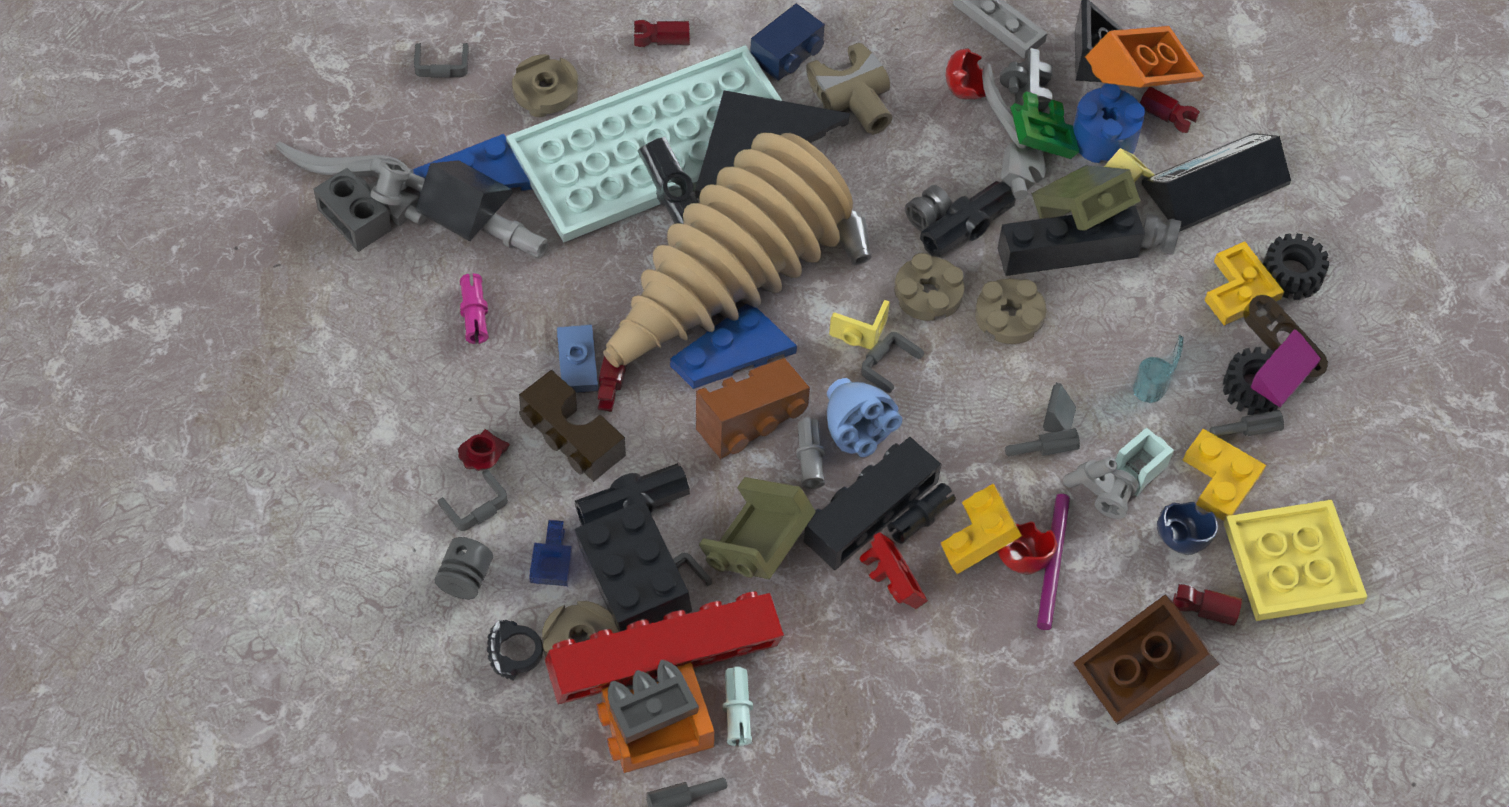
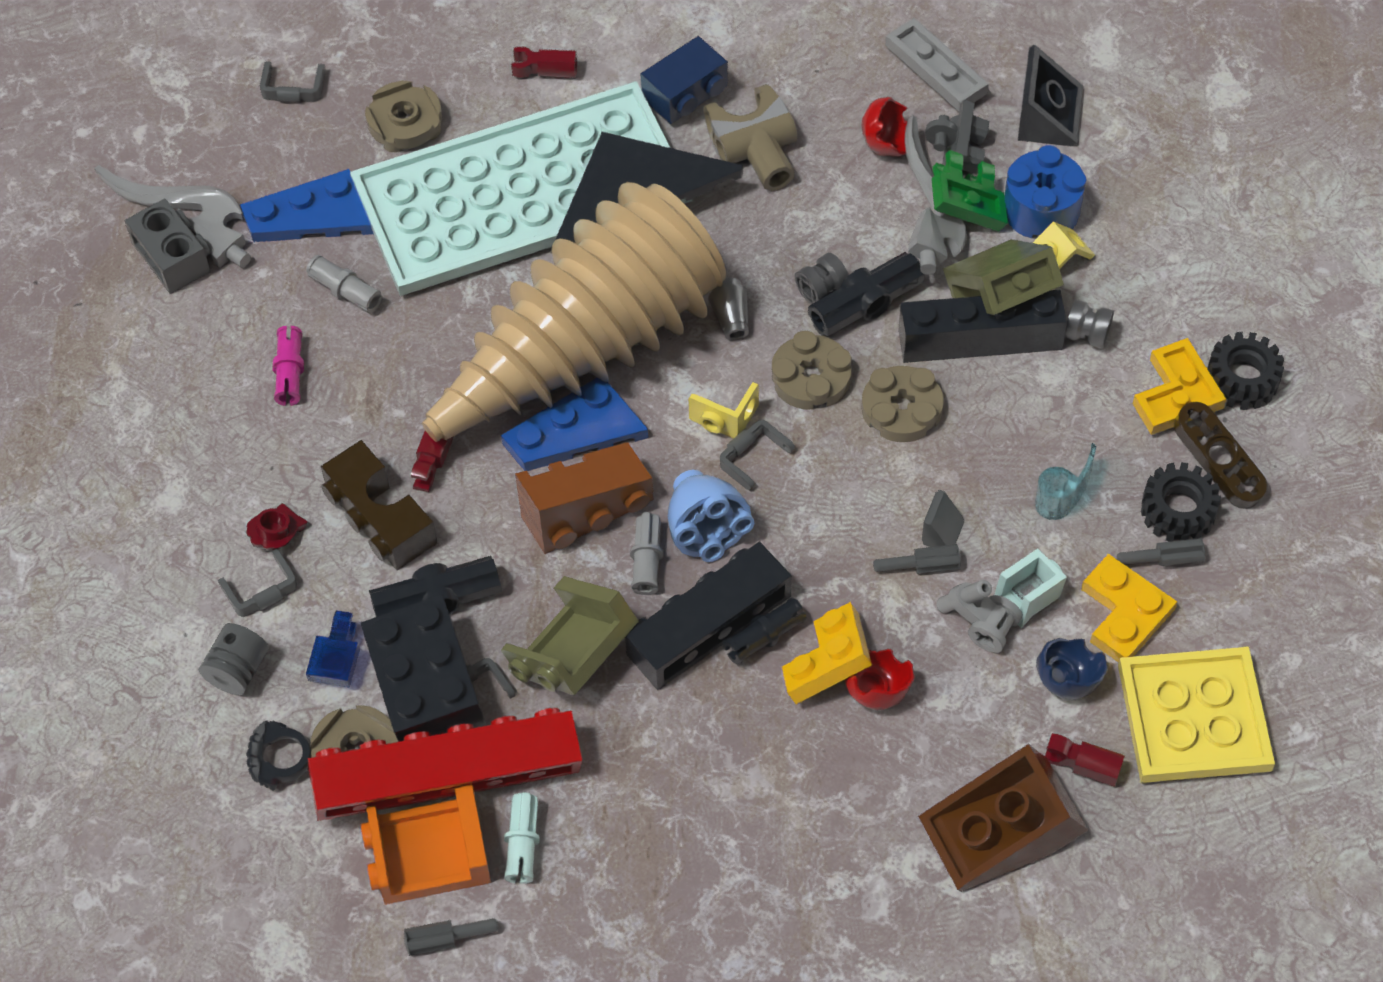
camera: 10 degrees right, 0 degrees up
light grey piece [370,158,425,206] -> none
black slope [416,160,513,241] -> none
medium blue plate [557,325,598,393] -> none
dark grey plate [608,660,699,744] -> none
black piece [637,136,699,224] -> none
red plate [860,532,928,609] -> none
magenta bar [1037,494,1070,630] -> none
orange slope [1085,26,1204,88] -> none
dark red bar [1140,87,1200,133] -> none
black slope [1141,133,1291,232] -> none
magenta slope [1251,329,1321,408] -> none

